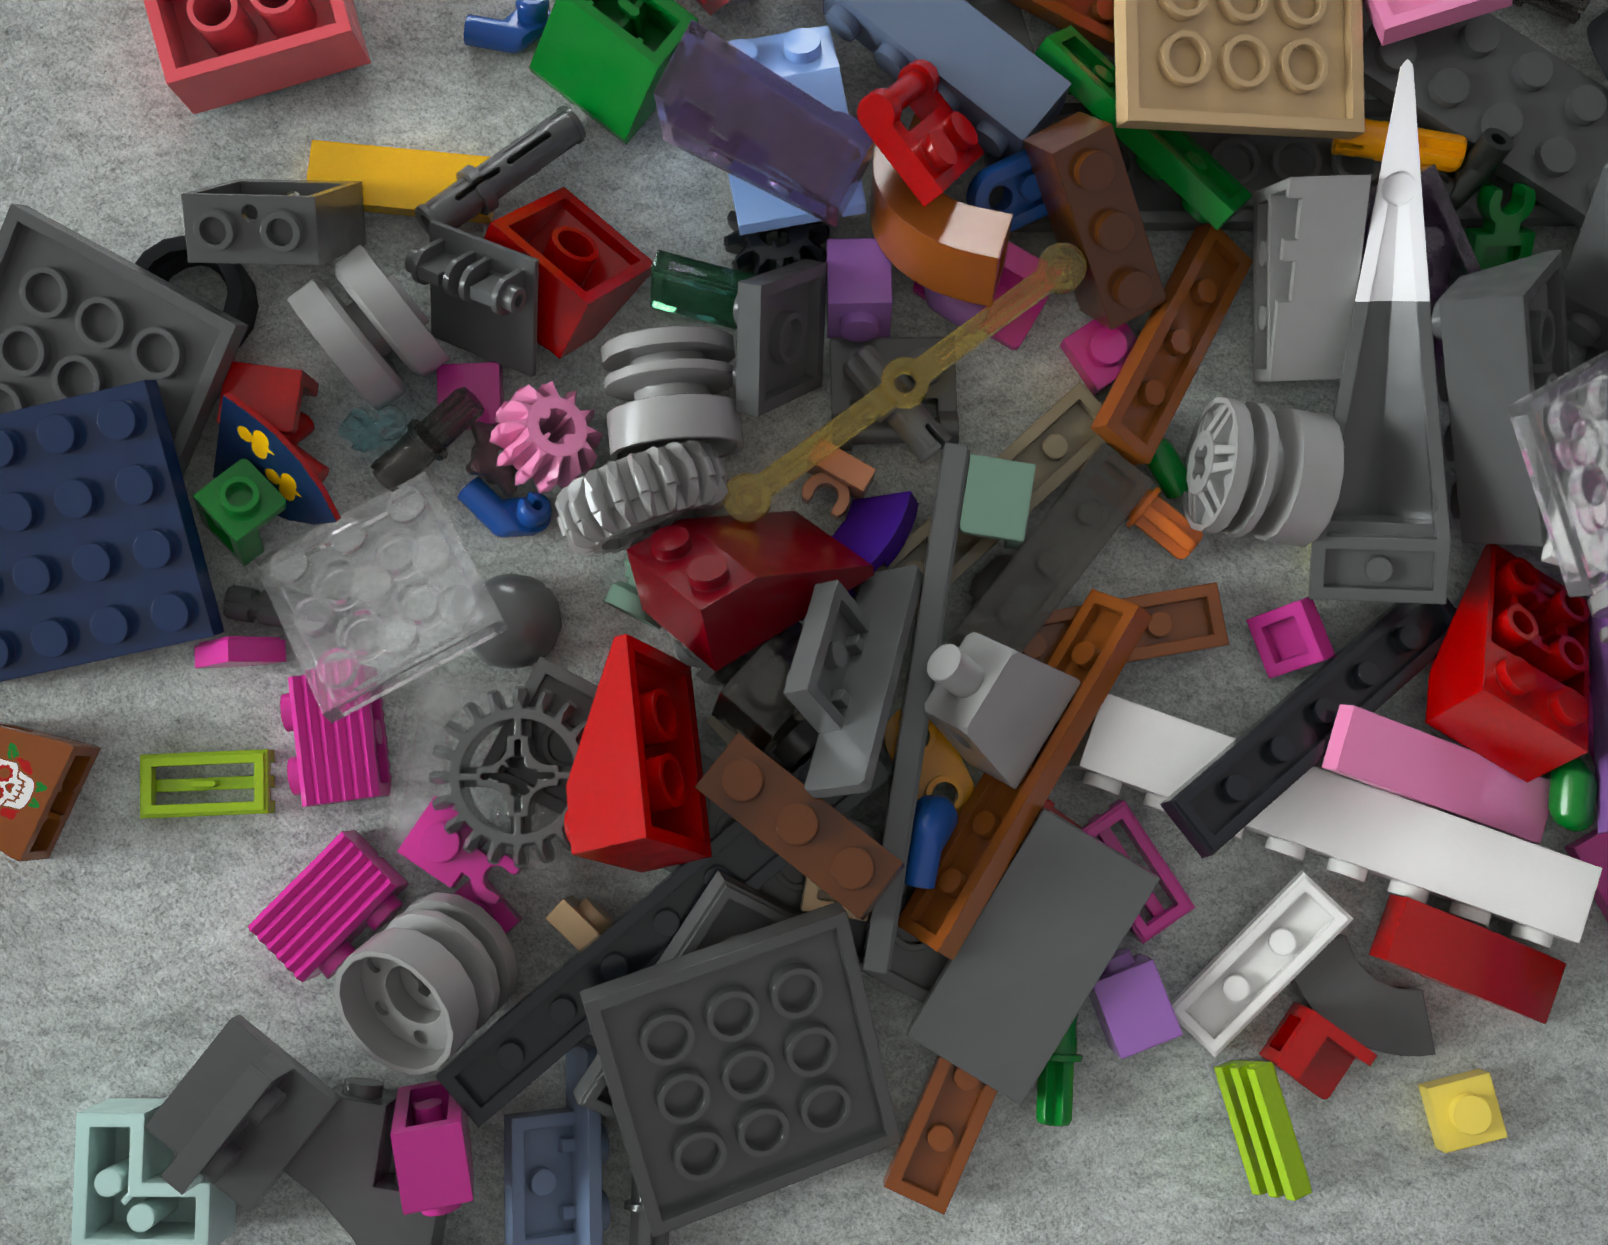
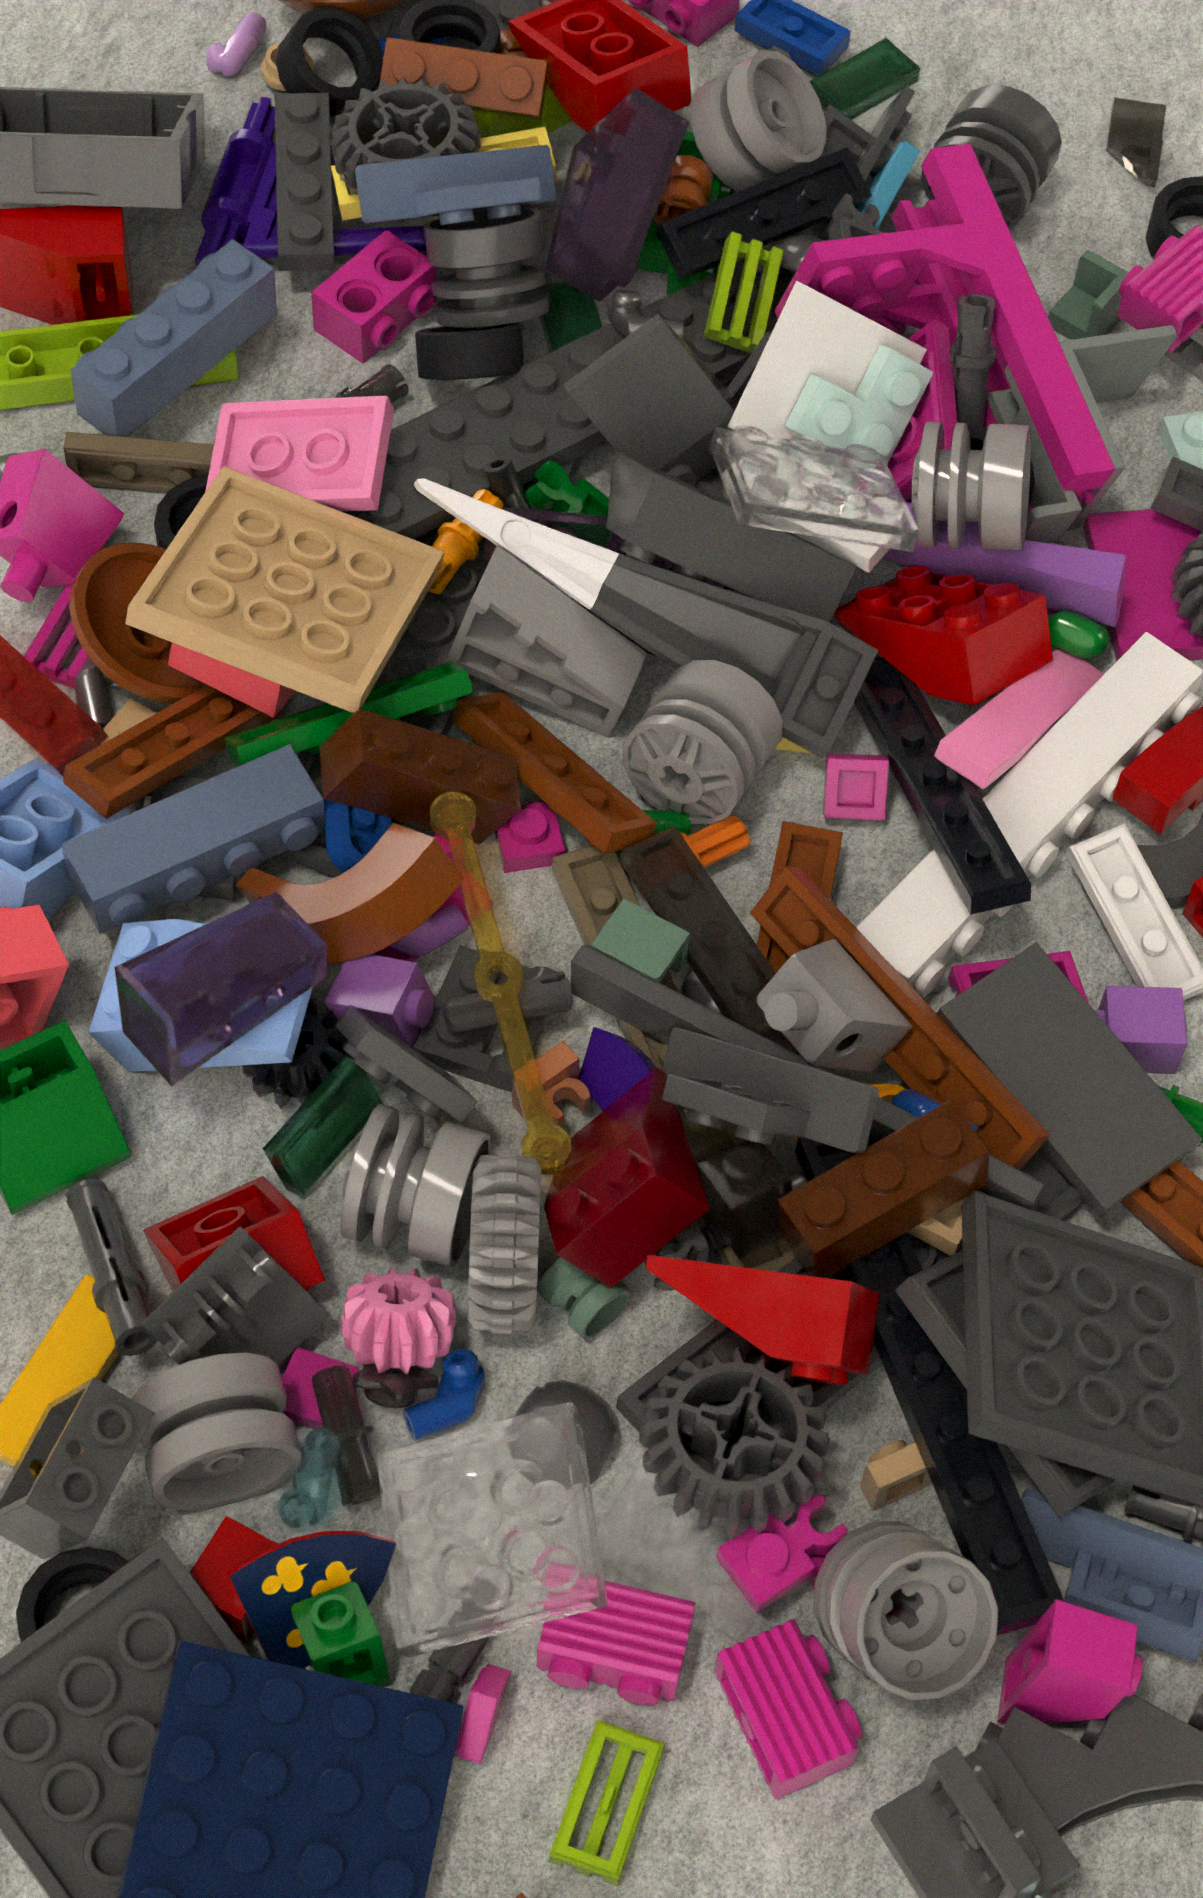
camera: 70 degrees left, 25 degrees down
red plate [857,59,985,207] -> none

